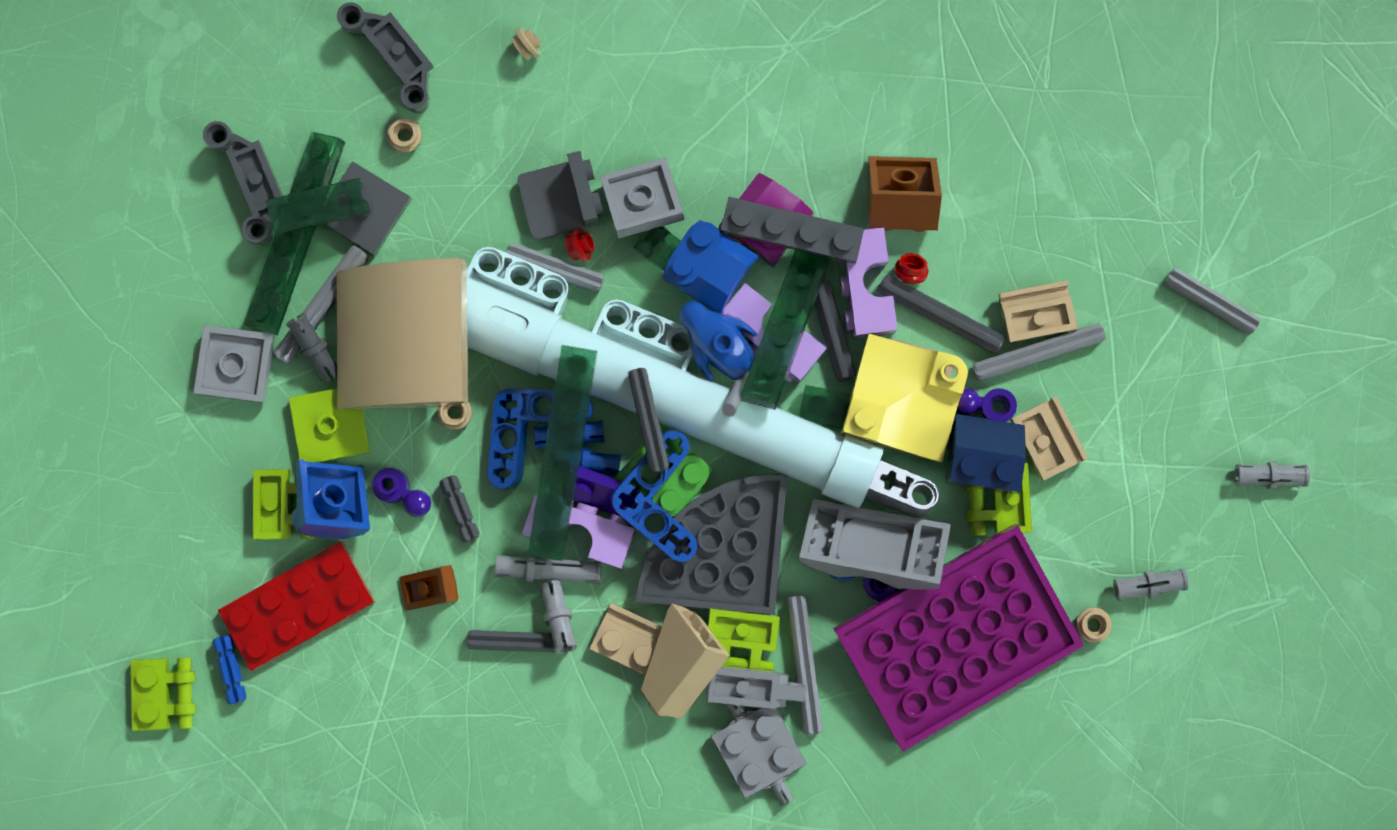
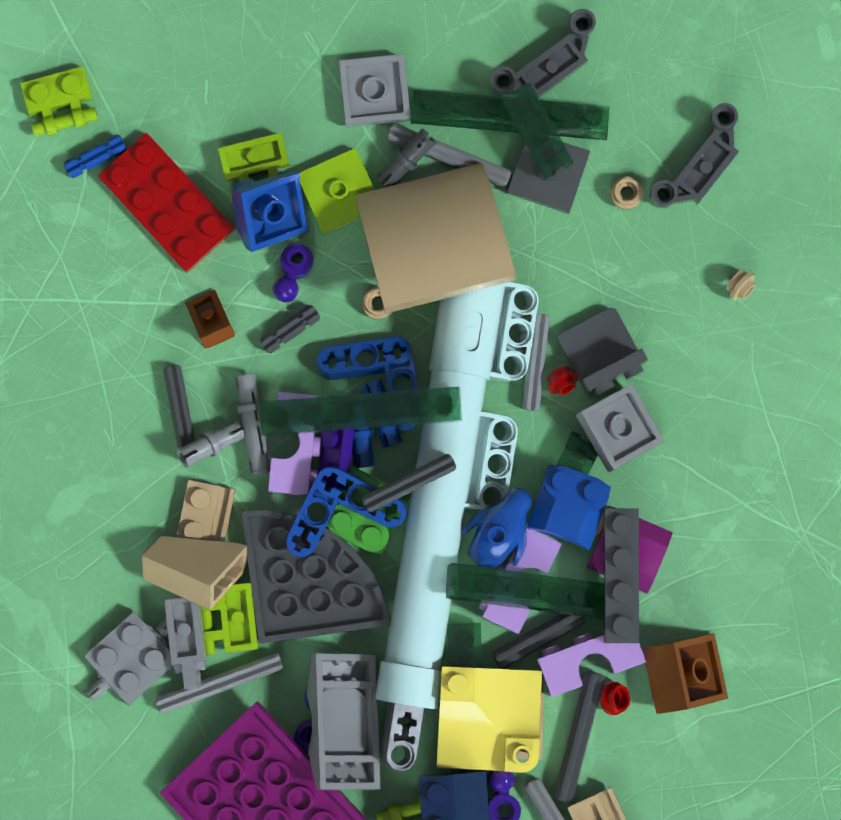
camera: 75 degrees right, 0 degrees up
light grey bar [722,359,758,417] -> none

